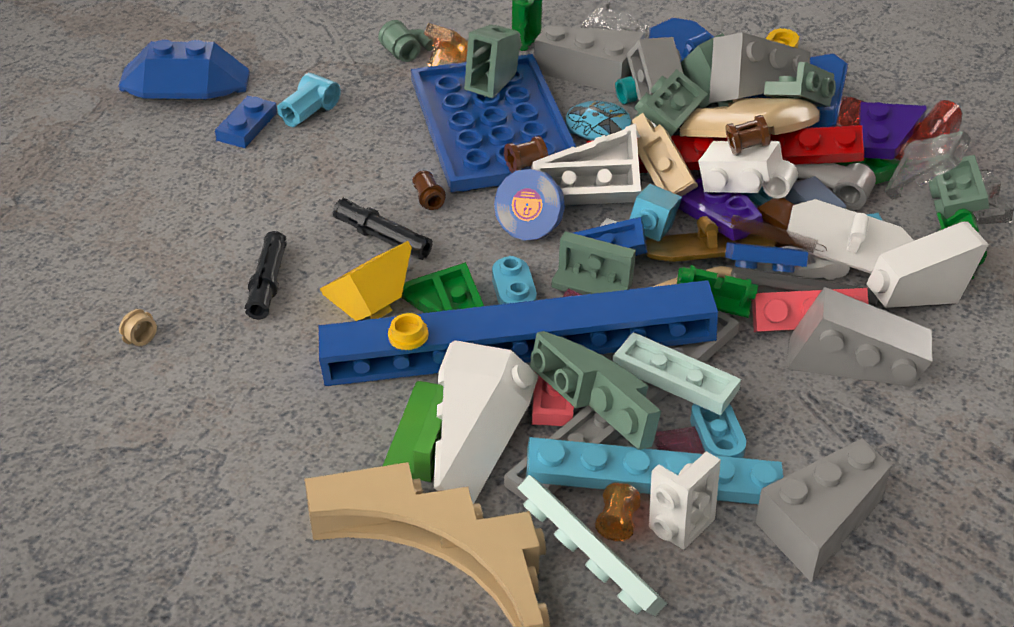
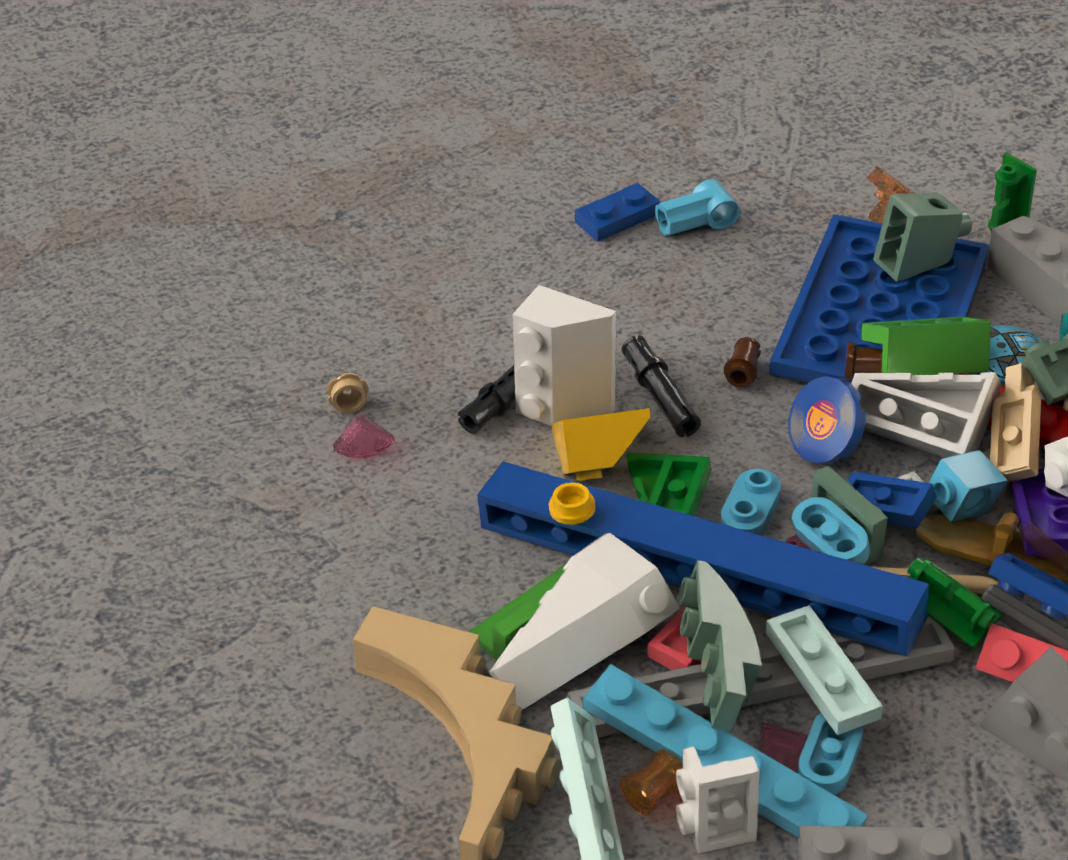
camera: 35 degrees right, 0 degrees up
blue wedge [118,40,250,99] -> none
sand green piece [378,20,436,62] -> none
none -> clear pink tile [333,412,395,458]
none -> white slope [513,285,616,426]
none -> medium azure plate [792,497,871,564]
none -> bright green panel [861,316,991,375]

